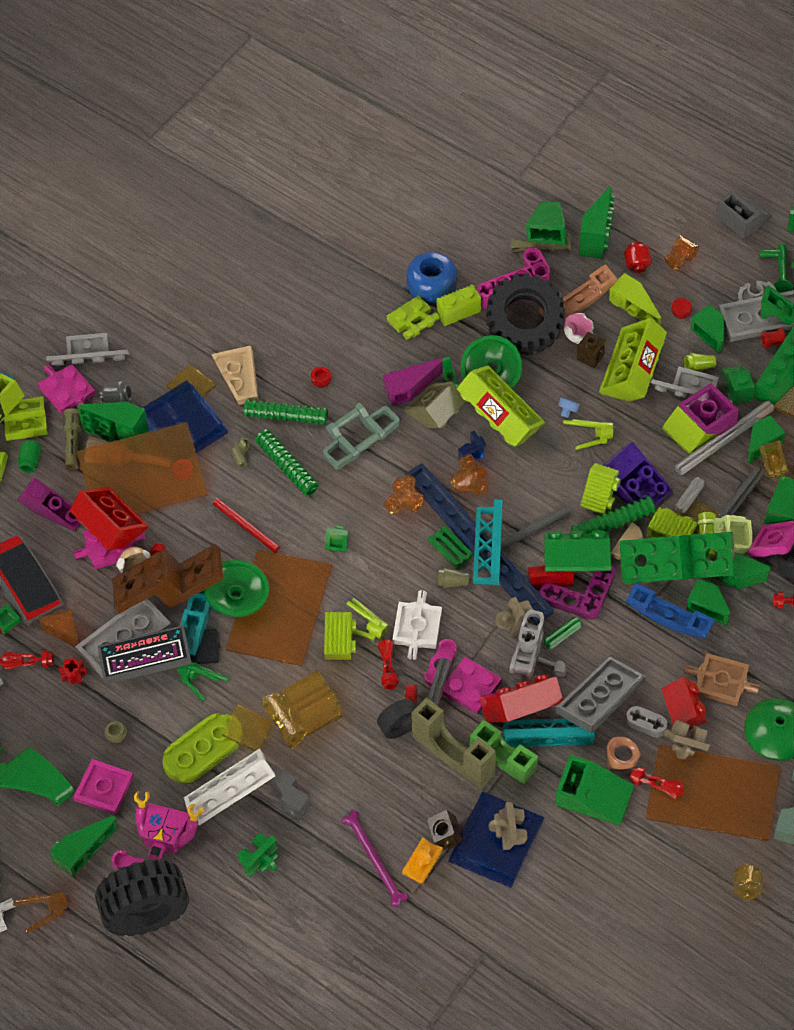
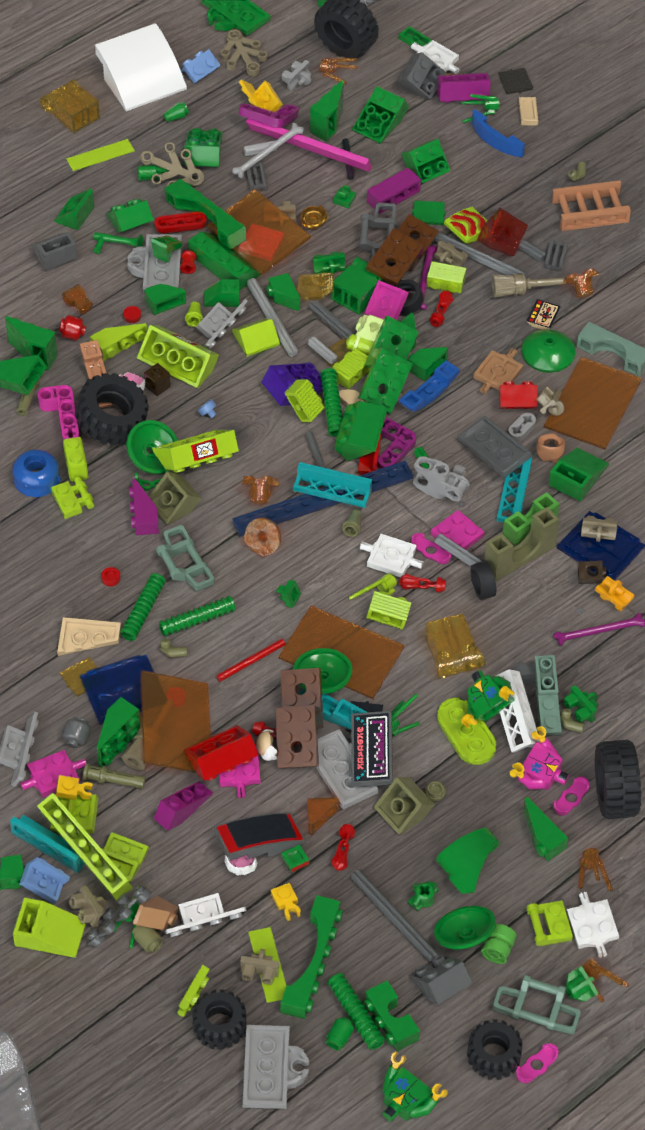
camera: 80 degrees left, 5 degrees down
green brick [17,440,42,473] -> none
red gear [59,657,87,686] -> none
dark pink plate [73,759,134,815] -> none
clear yellow piece [222,704,272,752] -> none
red tile [405,685,418,705] -> none
green tile [428,526,473,570] -> none
clear blue bracket [458,430,486,467] -> none
wedge [479,674,563,723] -> none
dark tan hips [495,597,533,638] -> none
lime plant [563,419,613,450] -> none
red piece [630,767,684,799] -> none
magenta slope [679,383,739,435] -> none
none -> yellow plate [56,775,93,800]
none -> olive slope [374,777,435,835]
none -> green torso [461,671,515,729]
none -> sand green slope [535,655,562,736]
none -> olive arm [560,708,584,733]

